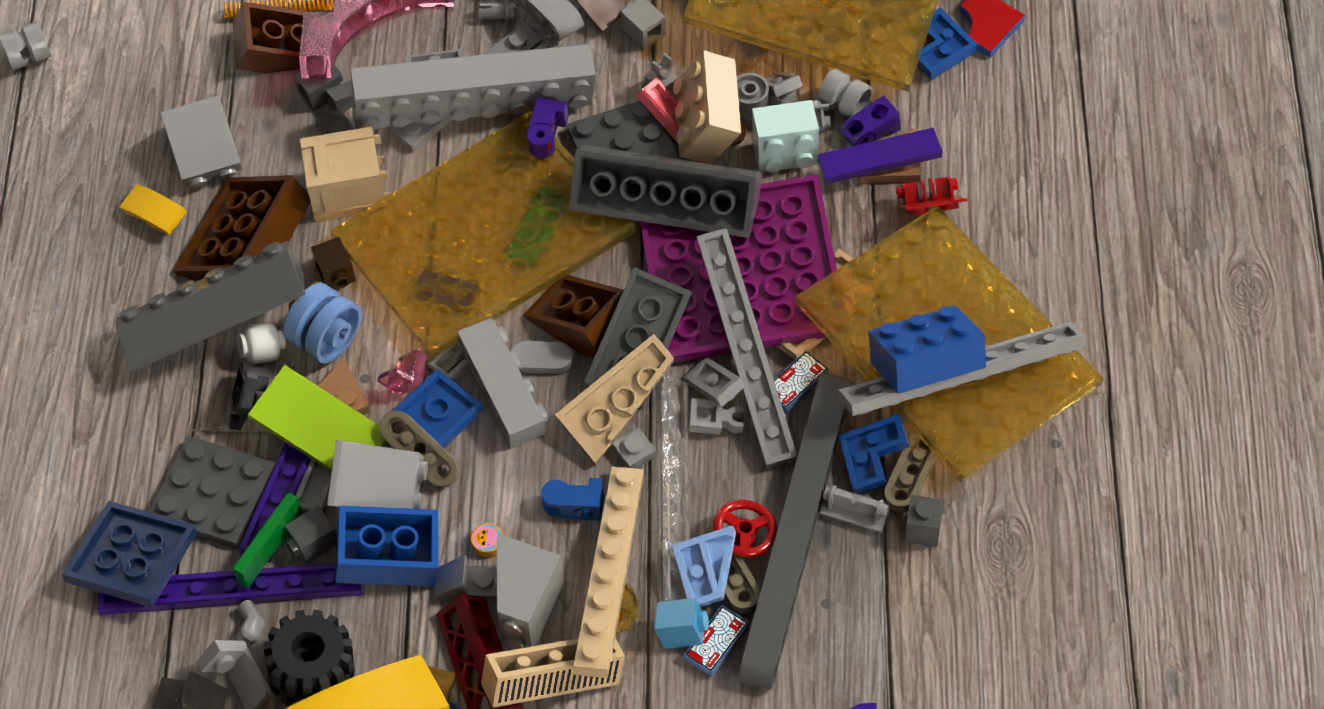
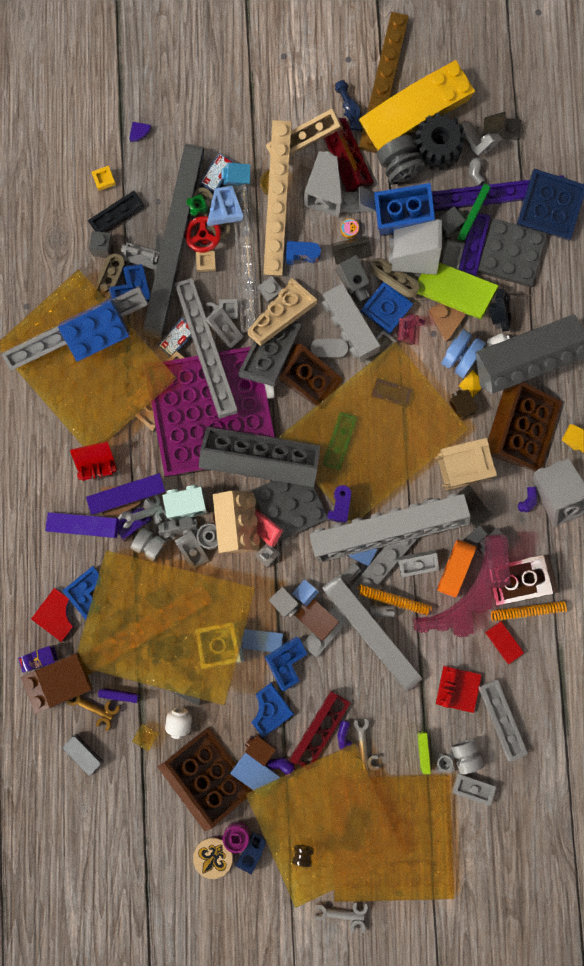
camera: 175 degrees right, 25 degrees up
none -> dark purple tile [45,512,120,538]
none -> black tile [88,190,145,232]
none -> yellow plate [91,165,116,191]
none -> light grey bar [118,496,168,528]
none -> green plate [186,195,208,216]
none -> tan plate [196,251,216,272]
none -> medium blue tile [292,579,319,607]
none -> clear smoke slope [331,235,372,265]
none -> dark grey torso [335,255,370,302]
none -> light orange piece [357,584,432,616]
none -> dark grey wheel [376,135,425,185]
none -> orange beam [437,539,476,598]
none -> dark purple arm [518,487,537,513]

